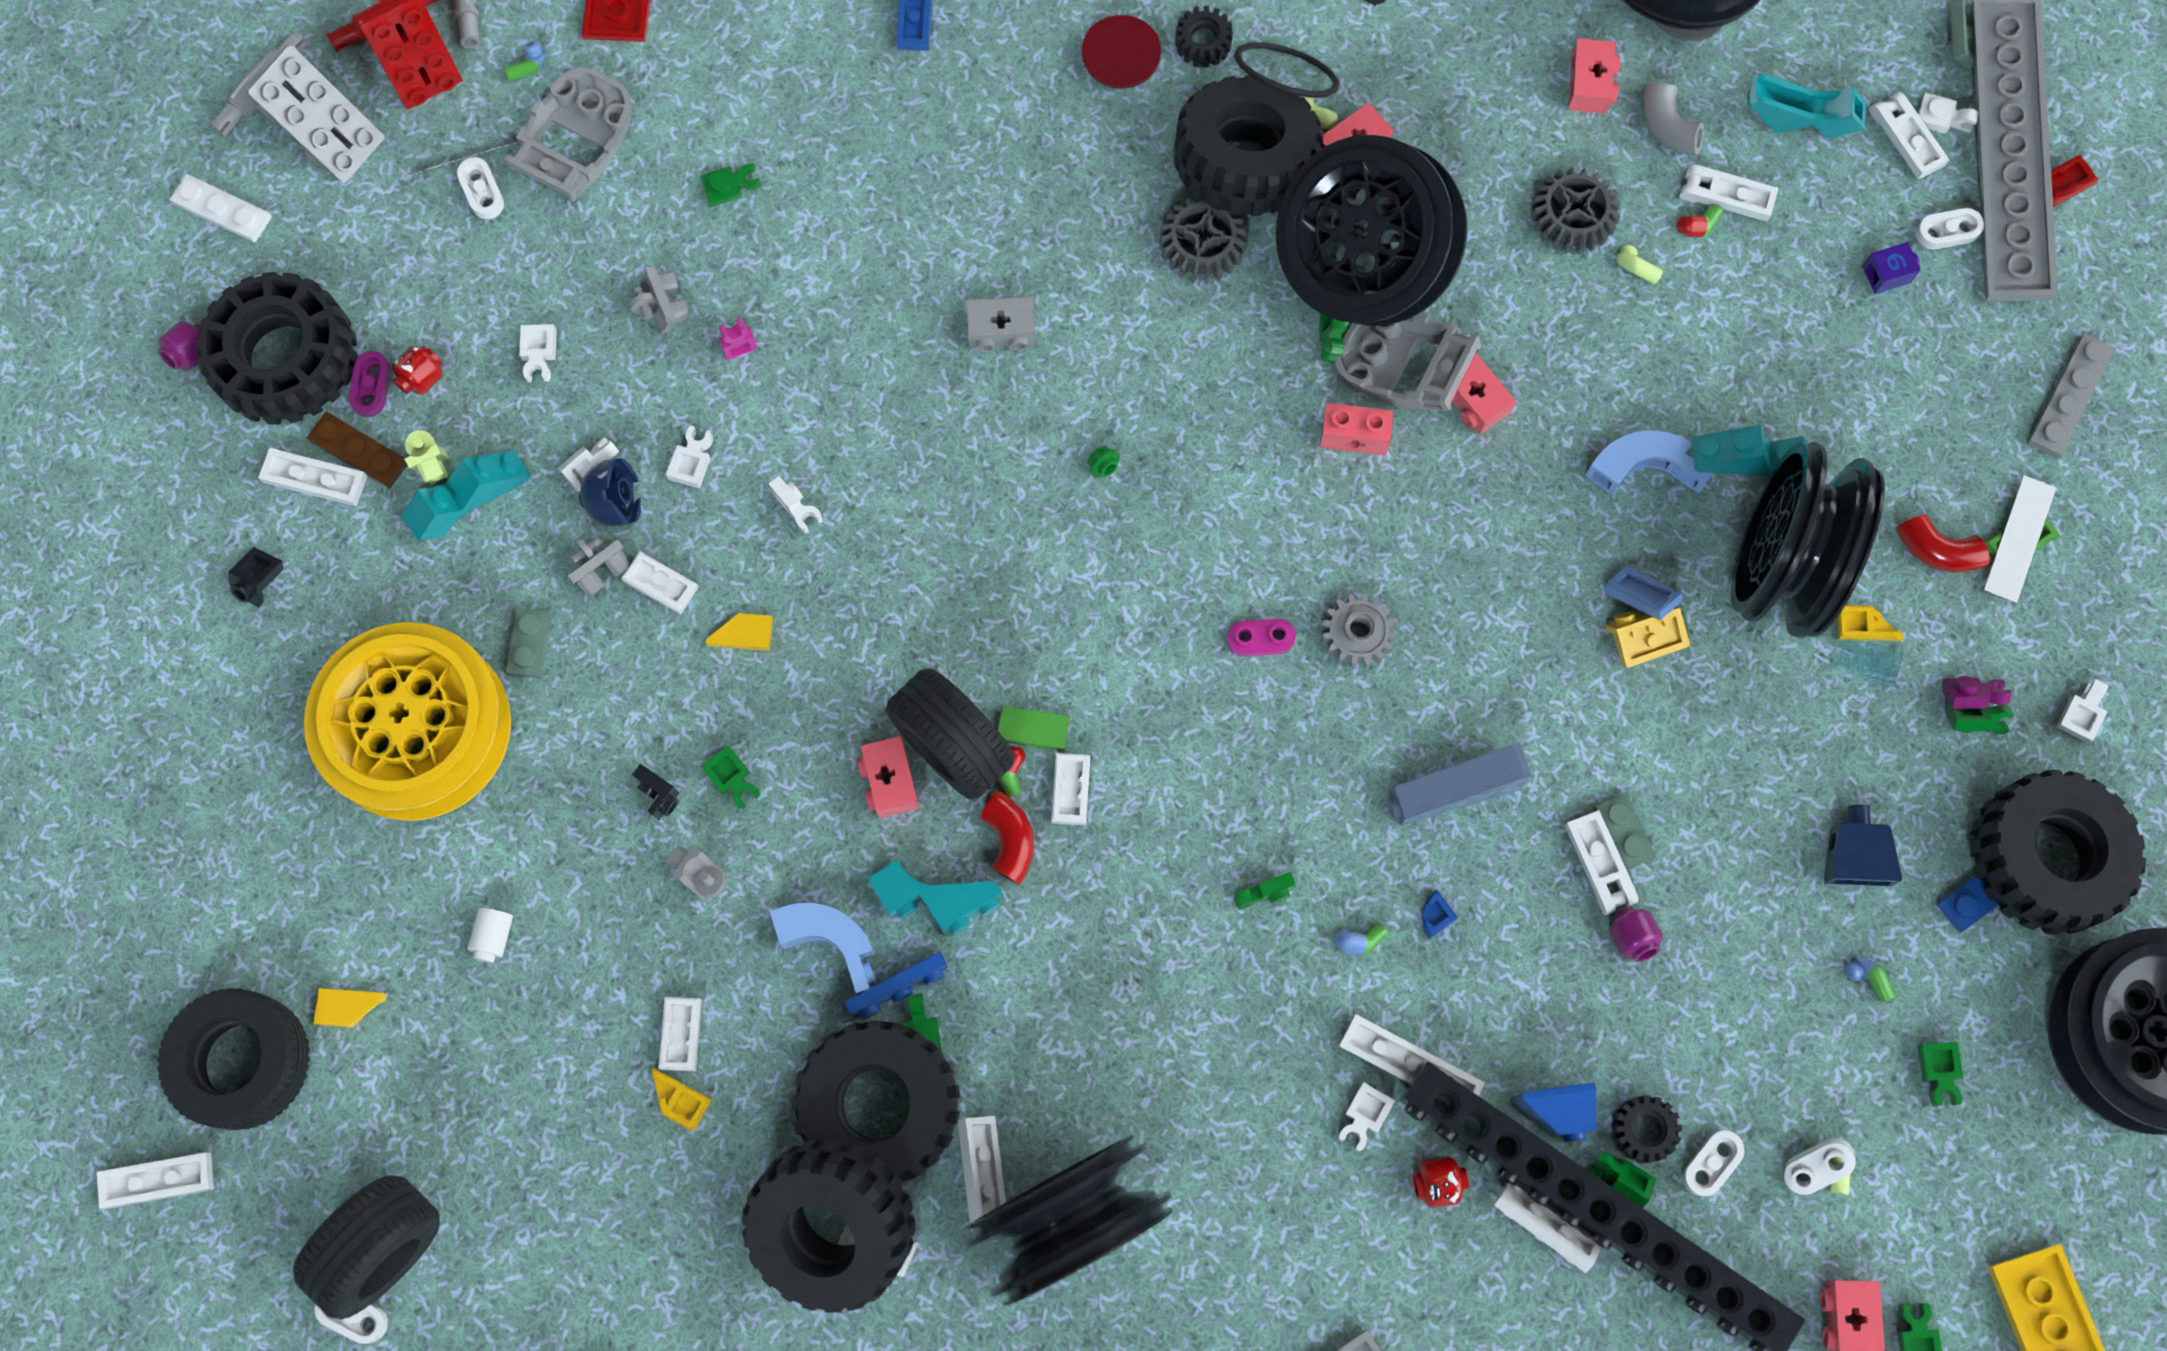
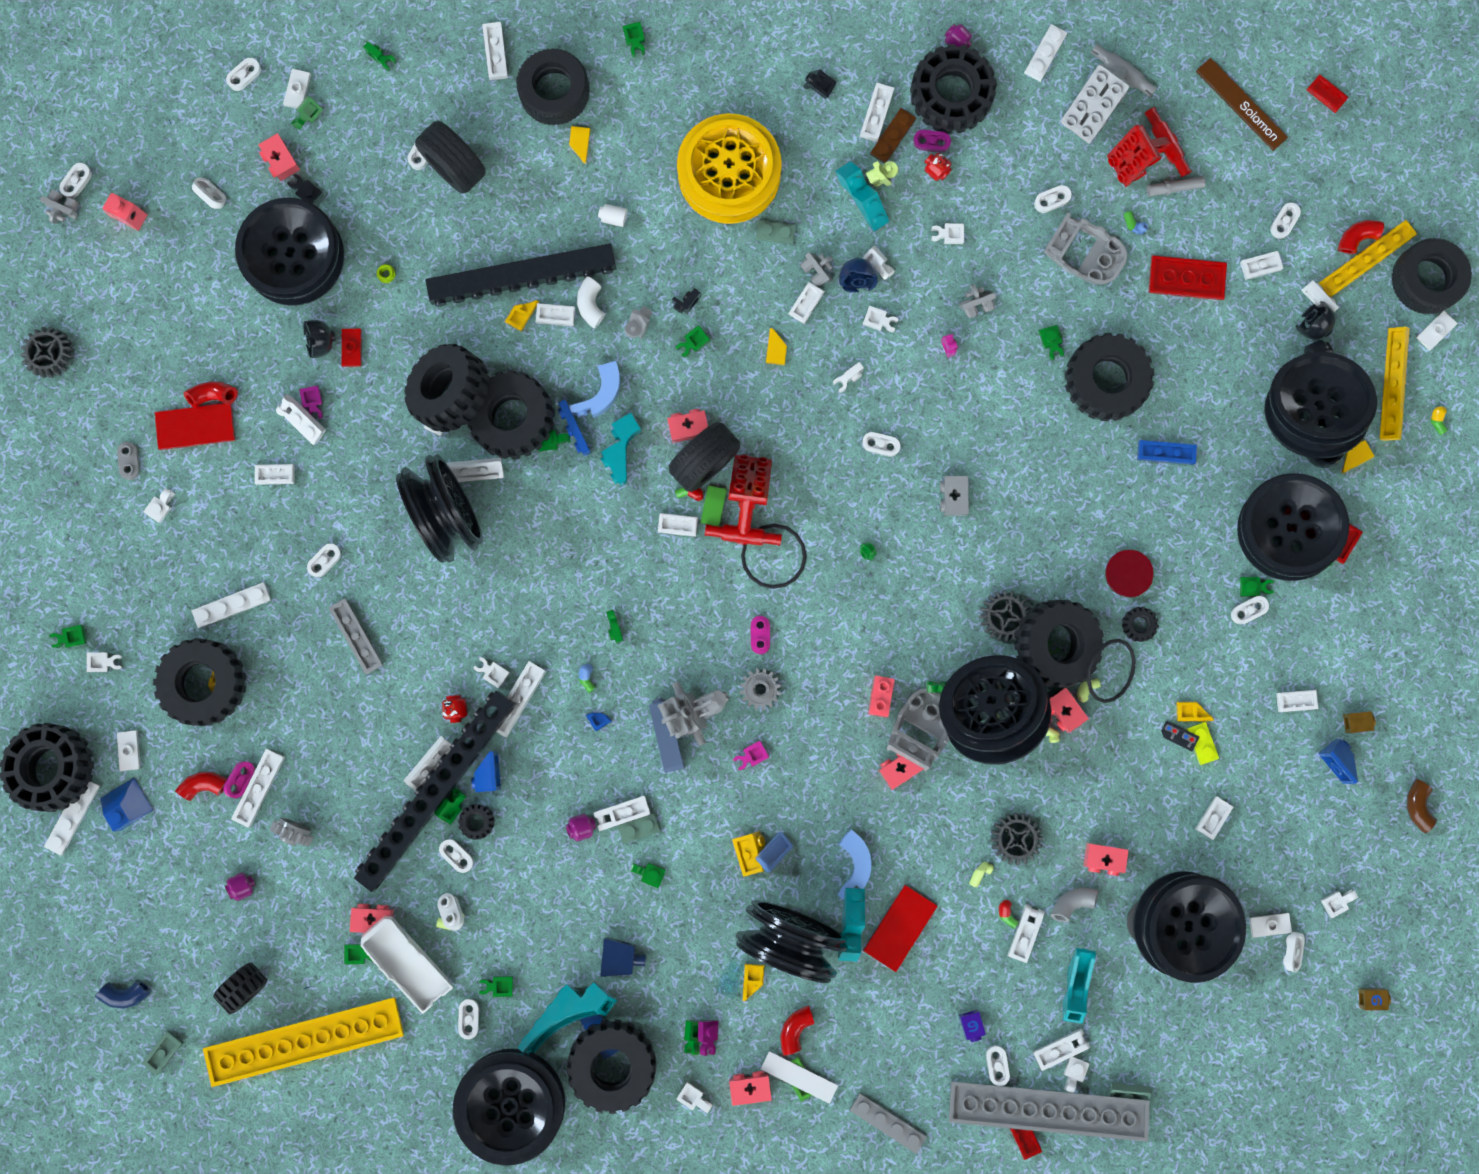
camera: 90 degrees right, 10 degrees up
sticker [406,141,518,176] -> none
red cylinder [980,790,1034,886] -> none
arm [1844,957,1896,1002] -> none
none -> white piece [361,916,453,1014]
none -> black brick [425,243,617,307]
none -> white plate [458,998,479,1039]
none -> teal arch [518,982,618,1055]
none -> white cylinder [577,276,605,329]
none -> green plate [622,22,645,58]
none -> green plate [630,863,666,889]
none -> light grey piece [657,681,729,746]
none -> red plate [704,454,782,546]
none -> coral brick [729,1071,772,1106]
none -> dark pink plate [733,741,769,770]
none -> black piece [741,524,807,589]
none -> white plate [862,432,900,457]
none -> red tile [863,884,938,972]
none -> black tyre [1065,333,1154,421]

